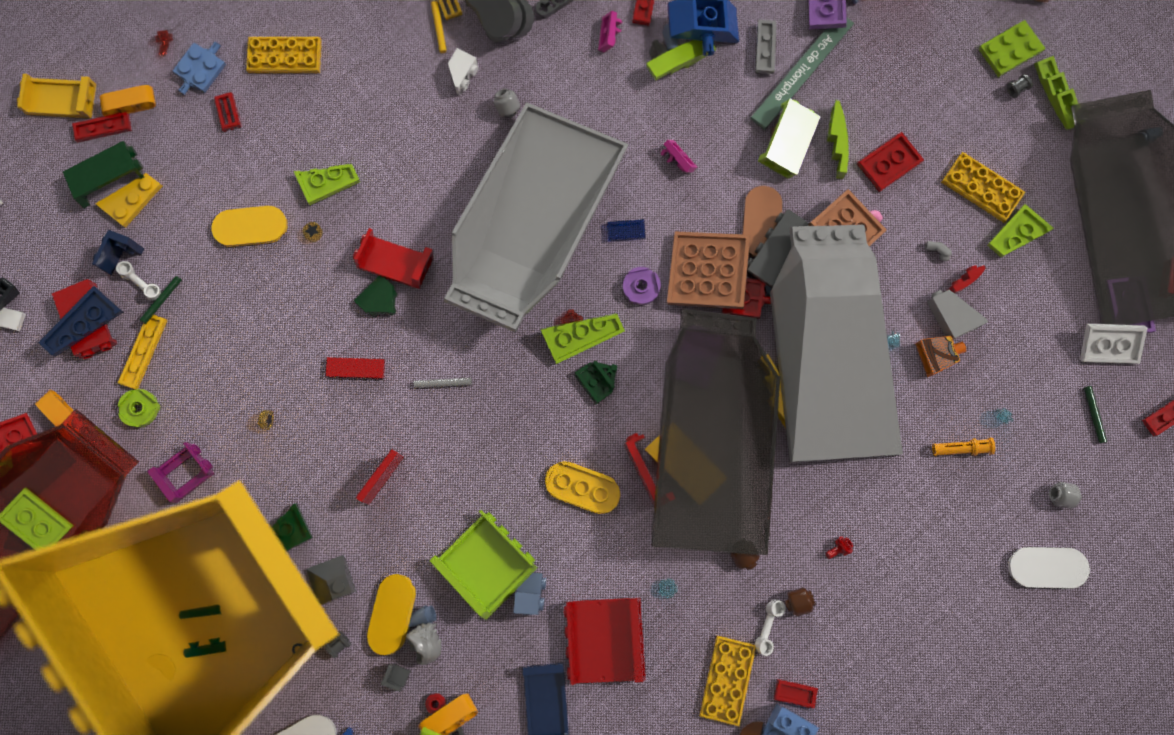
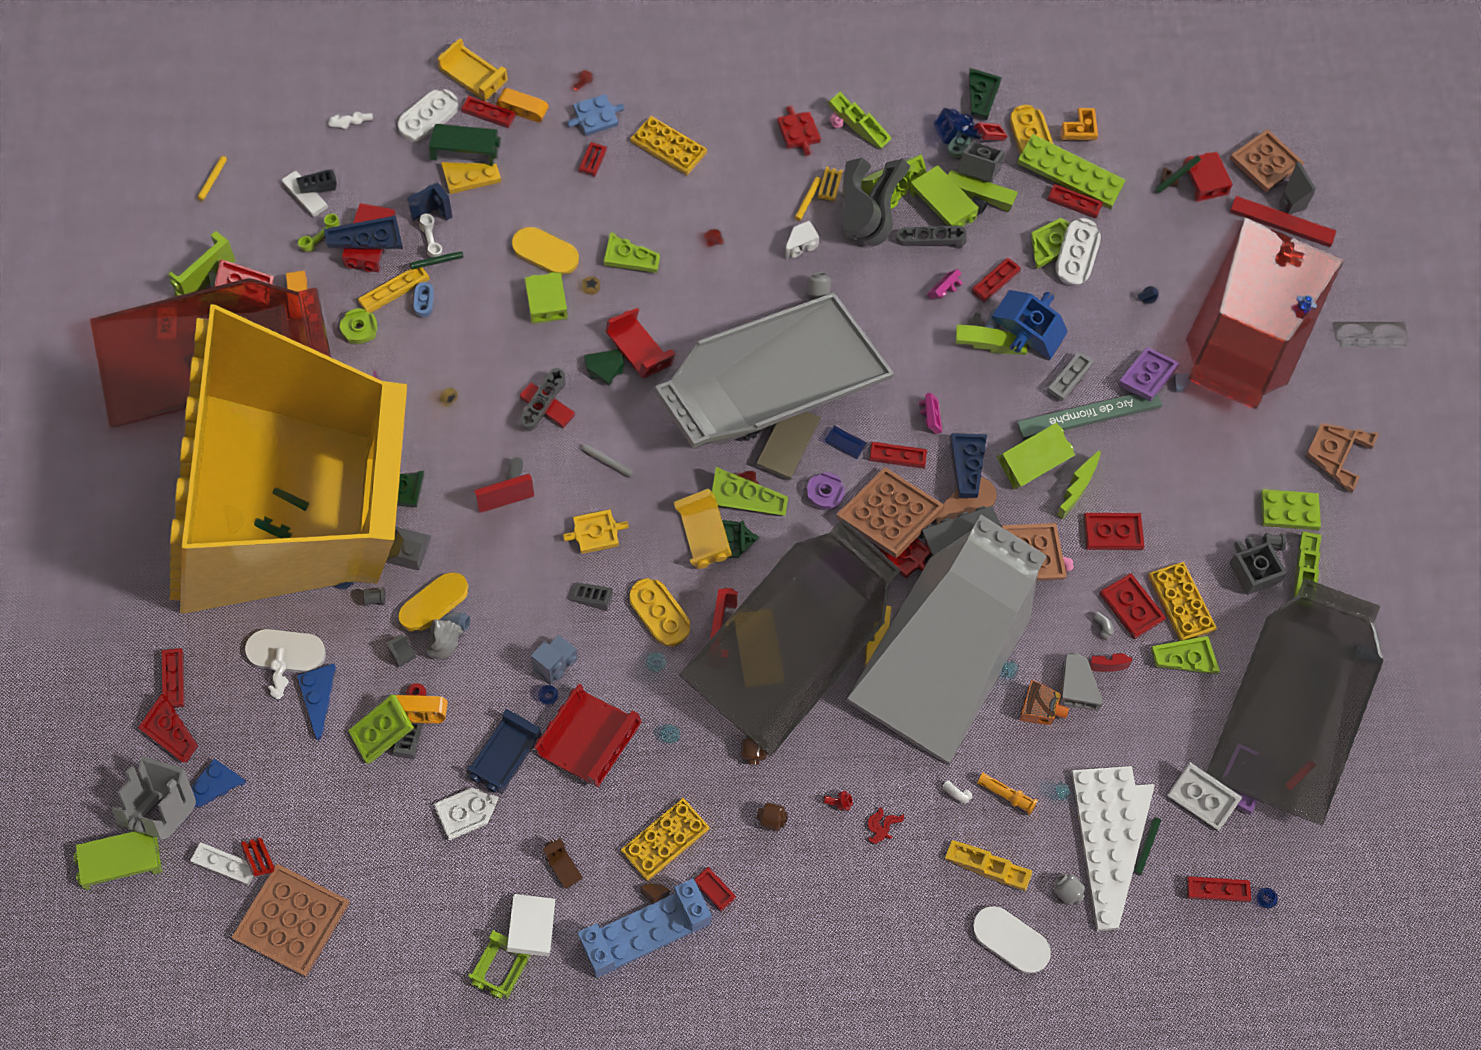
camera: 30 degrees right, 15 degrees down
lime panel [430,510,538,620] -> none
white bar [755,600,786,656] -> none
none -> lime bar [298,213,340,251]
none -> white tile [398,89,458,141]
none -> medium blue plate [413,282,434,317]
none -> dark grey bar [506,457,523,480]
none -> dark grey beam [520,368,566,431]
none -> lime panel [525,272,568,324]
none -> clear blue plate [538,685,558,705]
none -> yellow plate [563,509,629,554]
none -> dark grey slope [570,582,613,611]
none -> clear light blue plate [646,652,666,672]
none -> yellow panel [674,488,732,569]
none -> clear red plate [704,229,724,247]
none -> dark tan tile [756,412,821,480]
none -> red piece [867,807,904,844]
none -> red tile [869,442,927,469]
none -> white arm [942,781,973,804]
none -> yellow slope [945,840,1033,892]
none -> dark blue wing [950,433,987,498]
none -> white wing [1071,766,1154,931]
none -> red tile [1099,573,1166,639]
none -> dark grey hinge [1229,537,1287,595]

